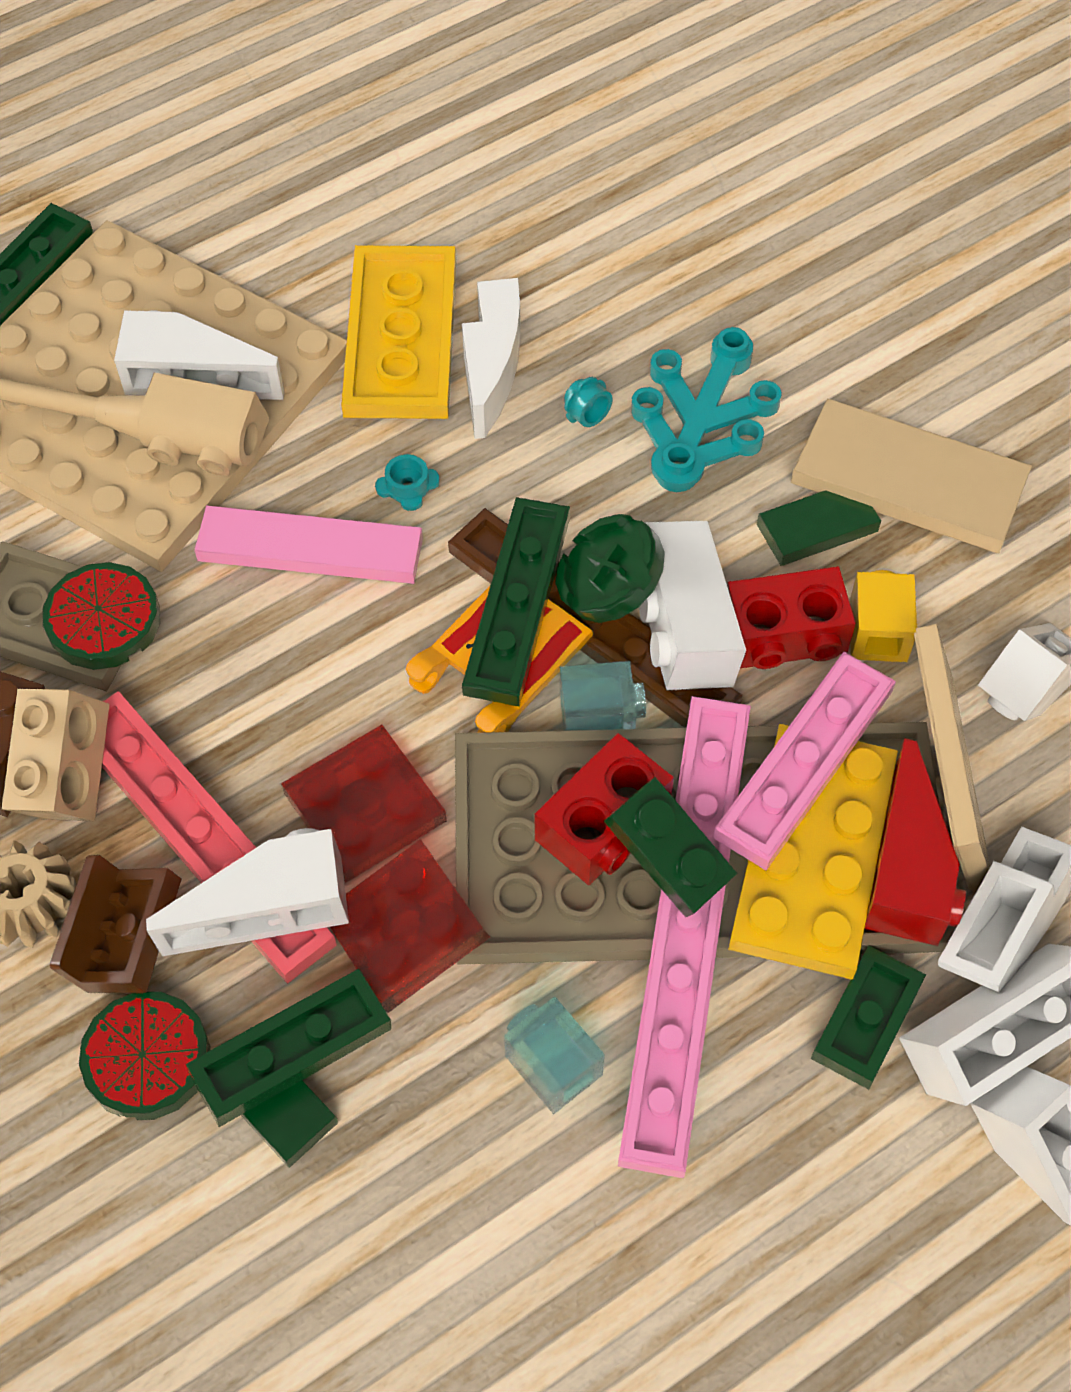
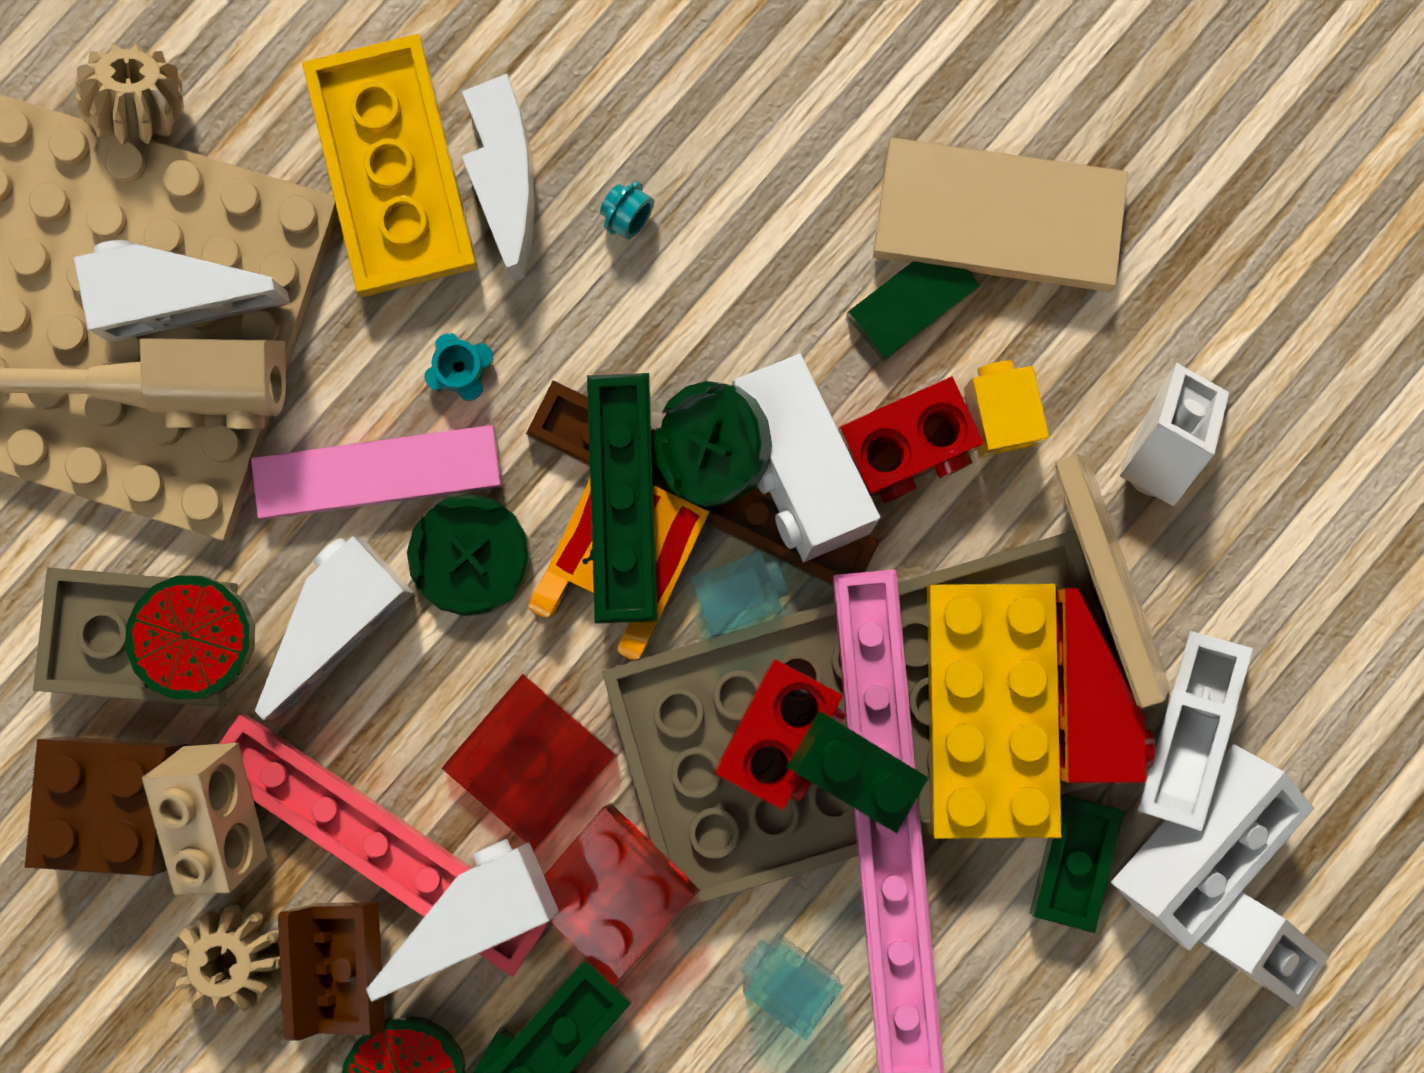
camera: 15 degrees left, 25 degrees up
teal plant [631,327,782,492] -> none
bright pink tile [713,652,896,871] -> none
none -> tan gear [75,42,184,146]
none -> white slope [255,536,414,720]
none -> dark green tile [407,494,531,617]

